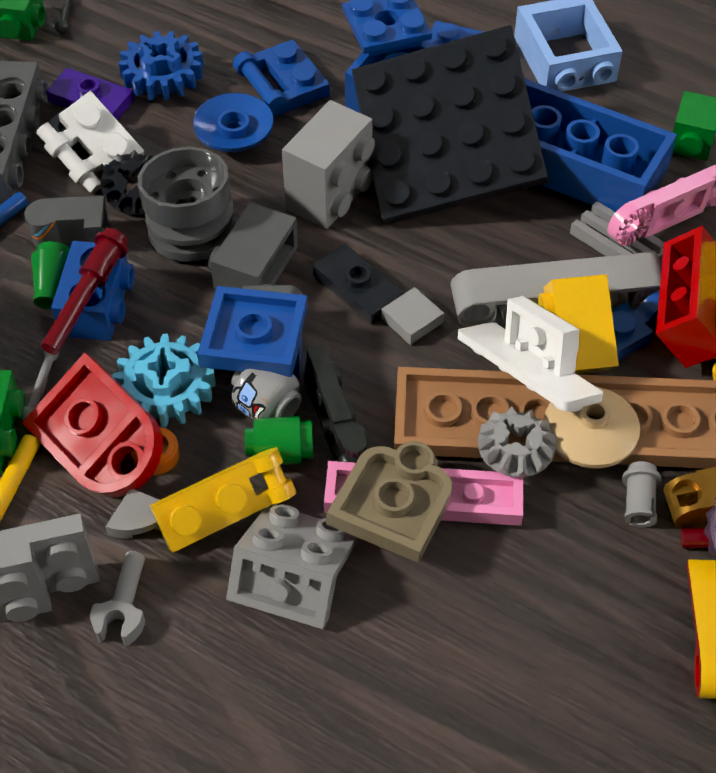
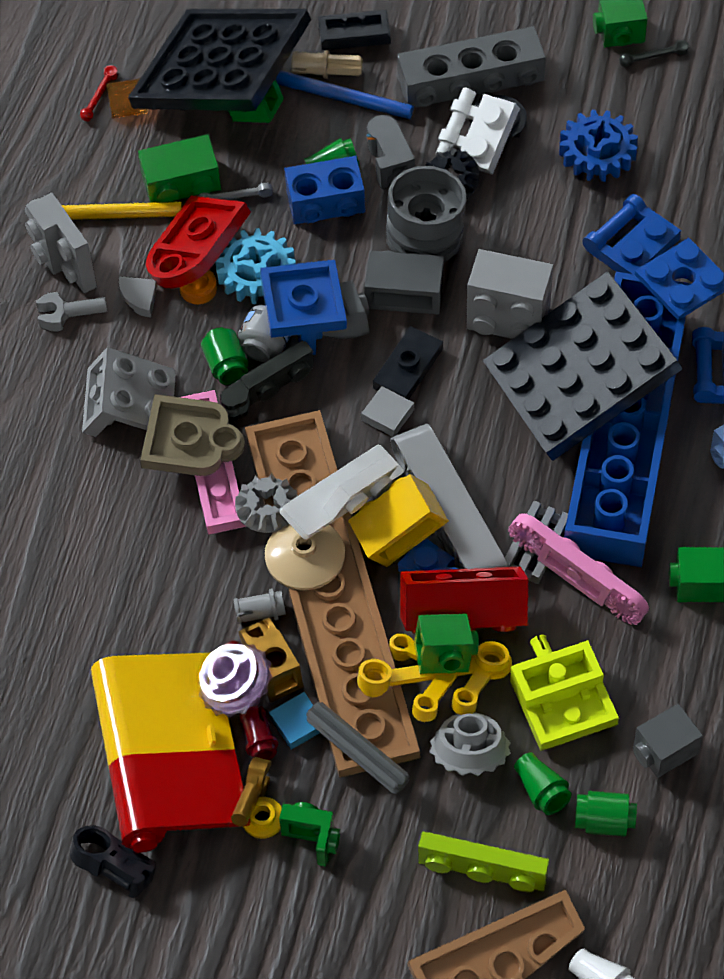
camera: 75 degrees right, 5 degrees up
dark red pin [41,228,129,355] -> none
dark purple plate [46,68,135,121] -> none
yellow plate [149,447,297,553] -> none
blue dish [193,93,274,152] -> none

